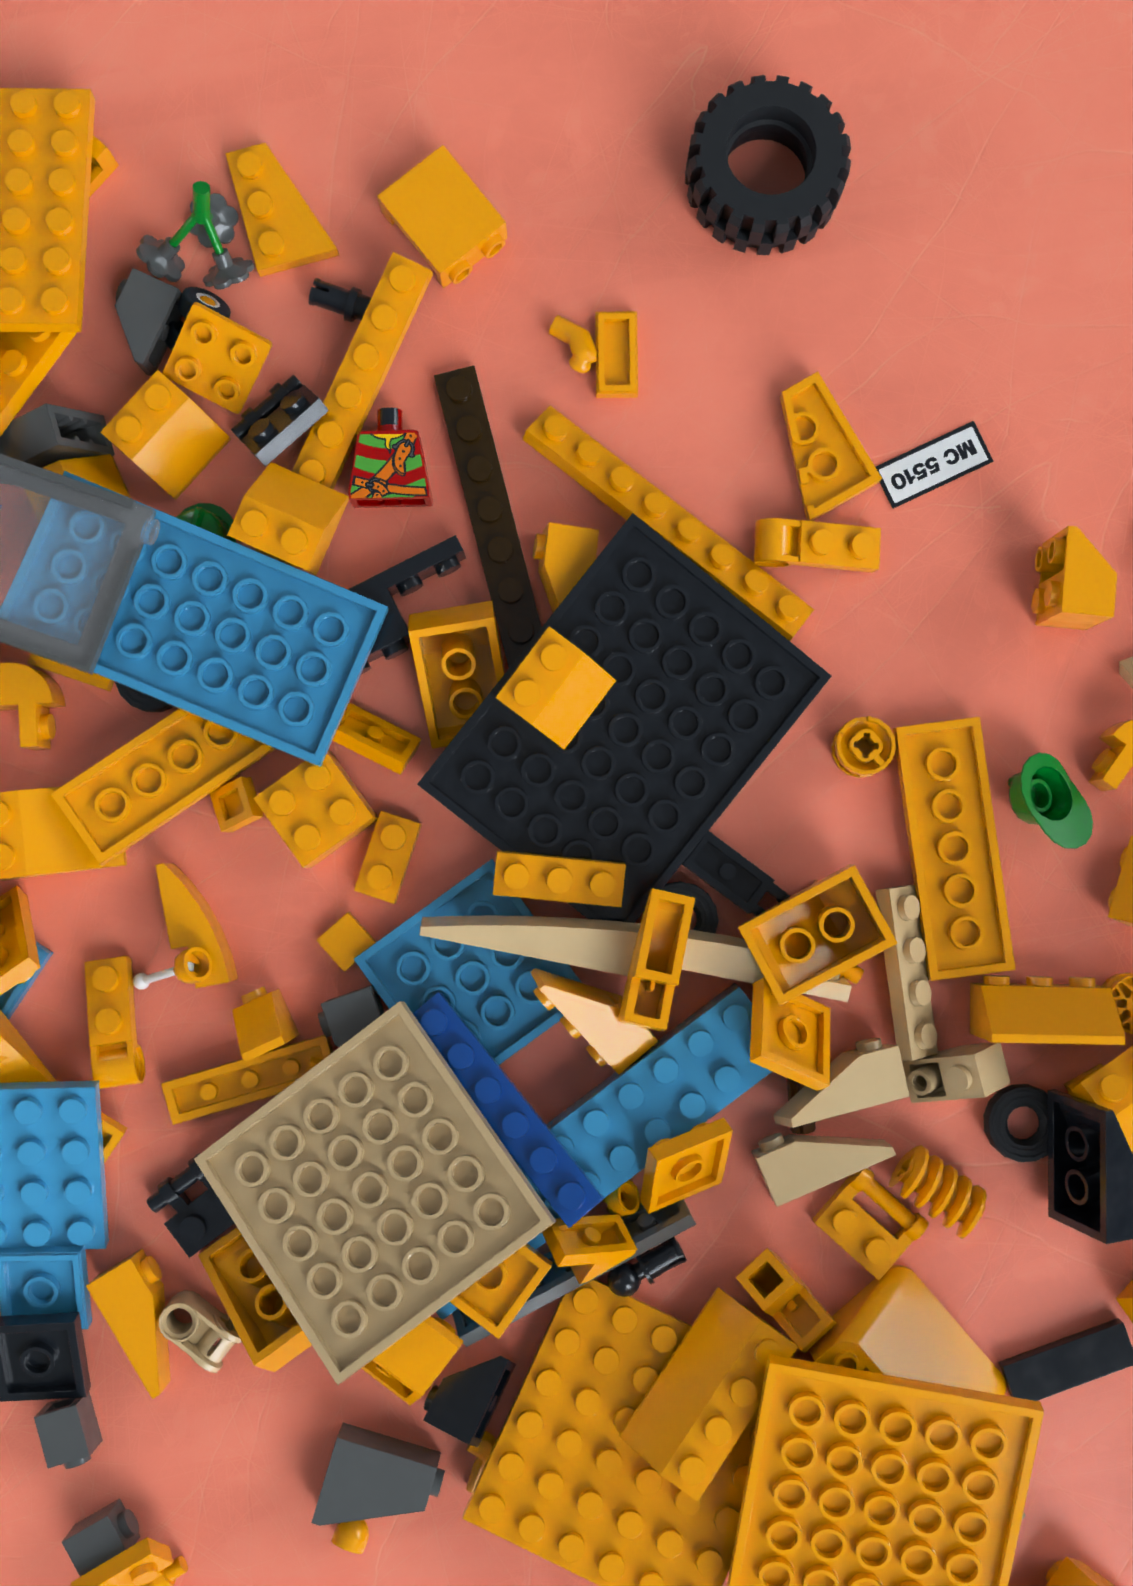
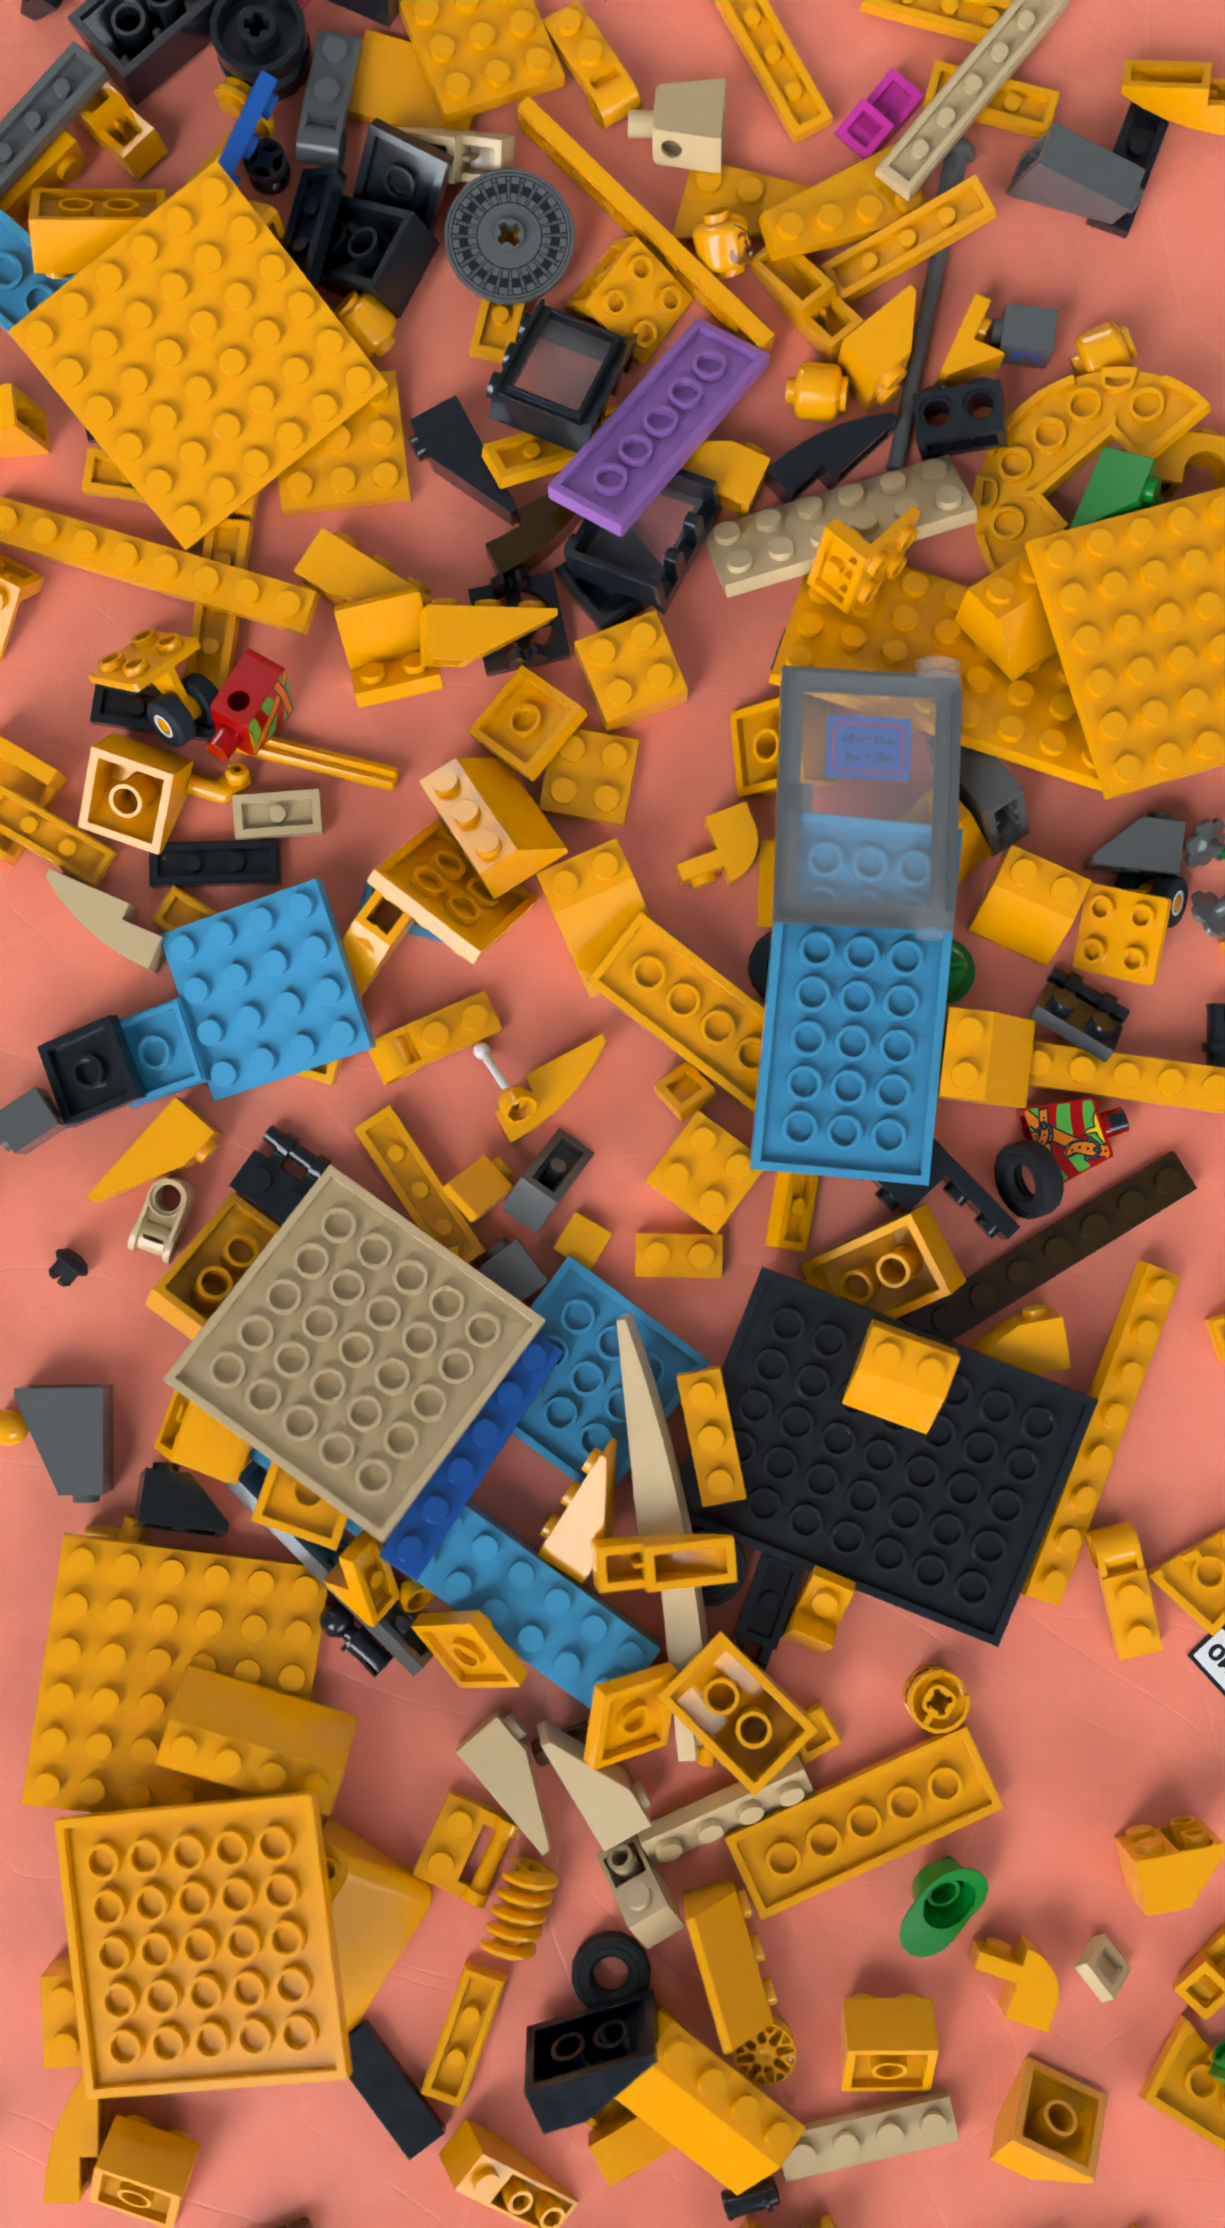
camera: 70 degrees right, 0 degrees up
light orange brick [736,1248,837,1353] -> none
none -> black piece [49,1248,88,1287]
none -> light orange tile [420,1960,507,2108]
none -> dark grey slope [501,1128,595,1233]
none -> light orange slope [781,1565,856,1655]
none -> light orange tile [798,1700,843,1764]
none -> black tyre [994,1139,1064,1219]

